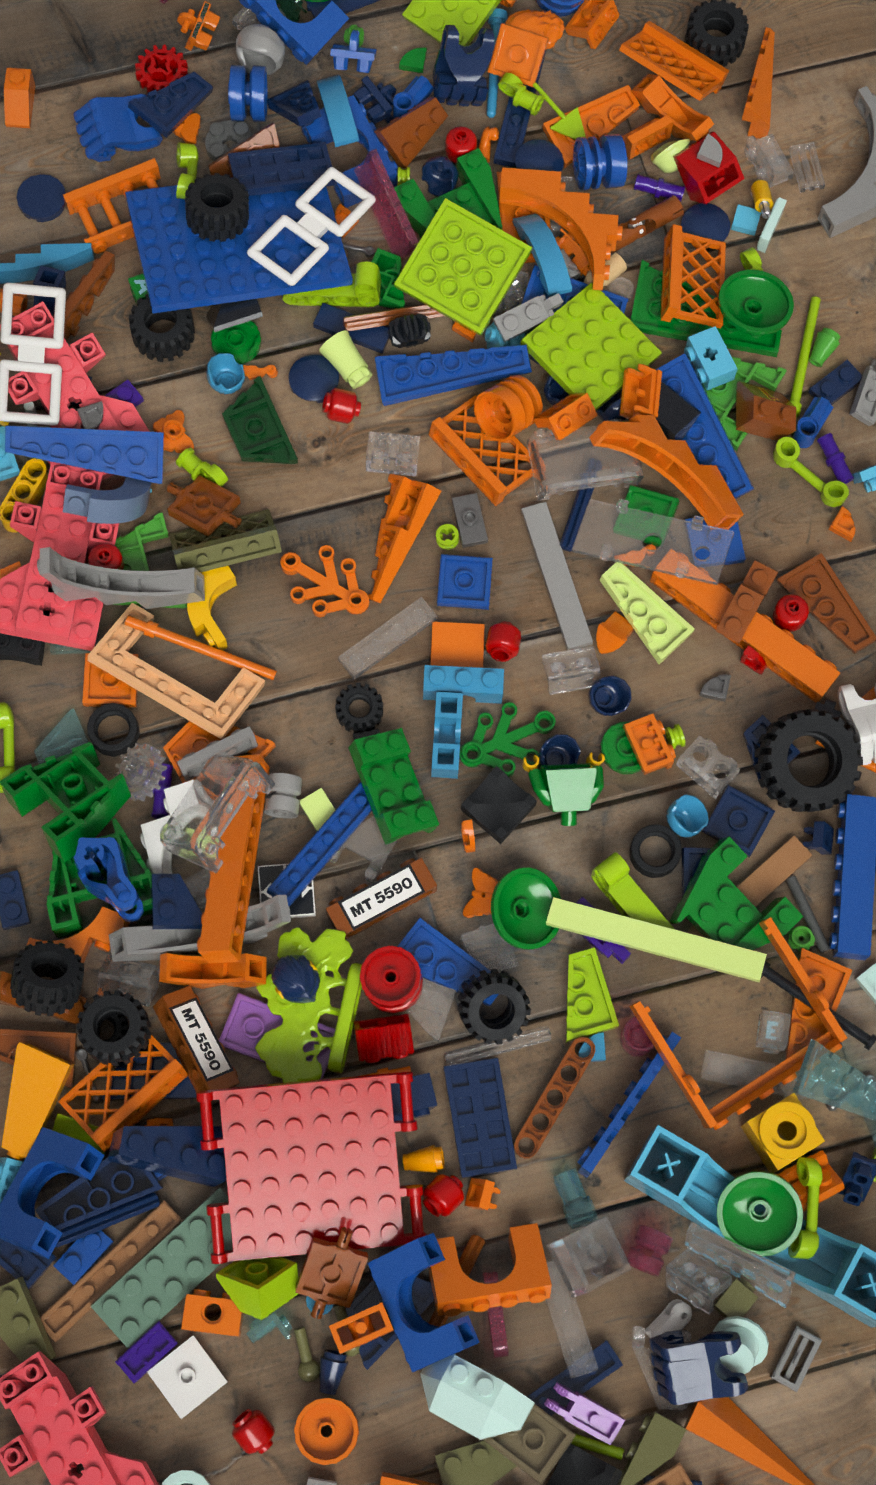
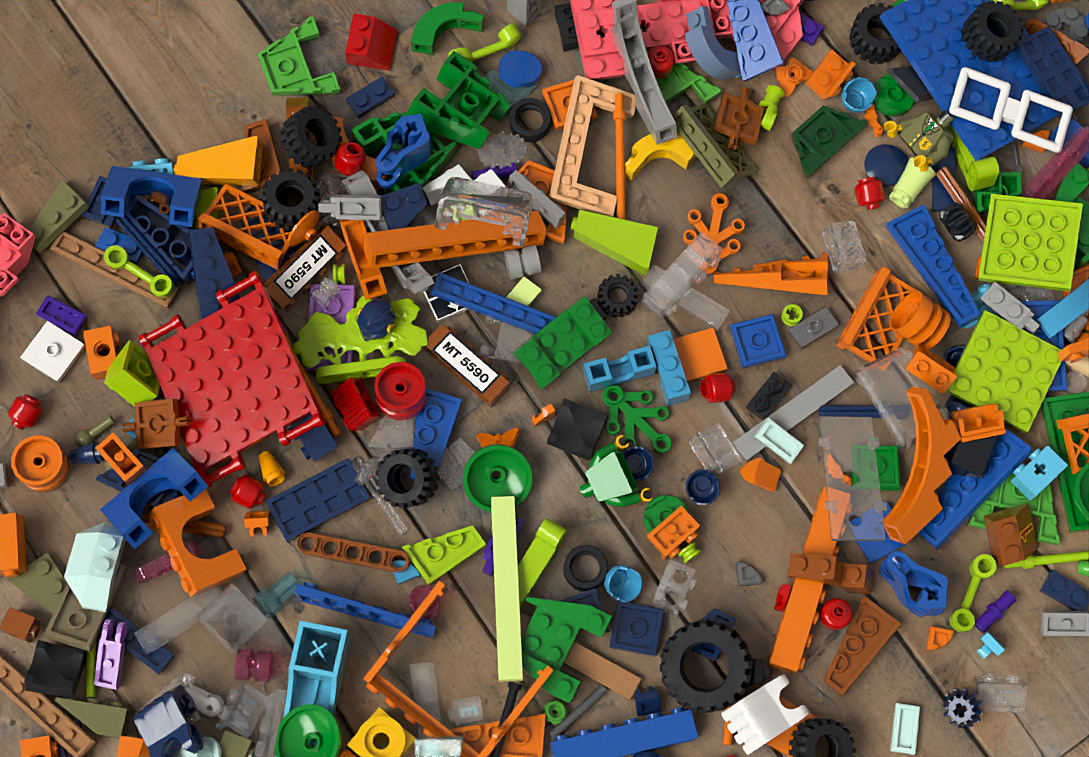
camera: 70 degrees right, 0 degrees up
sand green plate [90,1187,233,1349] -> none
clear light blue bracket [246,1312,293,1344] -> none
yellowish green wing [600,560,695,664] -> none
blue piece [792,397,834,448] -> none
none -> lime piece [104,245,175,299]
none -> reddish brown arm [149,191,172,214]
none -> orange dish [287,210,320,247]
none -> clear wheel [310,277,342,309]
none -> light grey hinge [318,195,382,220]
none -> lime bush [333,264,346,284]
none -> red head [334,142,366,176]
none -> clear tile [354,443,395,485]
none -> blue tile [498,50,542,88]
none -> lime slope [571,210,658,276]
none -> clear brick [642,232,722,319]
none -> black tile [746,372,792,421]
none -> light aqua tile [754,418,804,464]
none -> orange bracket [804,49,856,100]
none -> blue piece [879,551,949,617]
none -> olive torso [884,110,954,172]

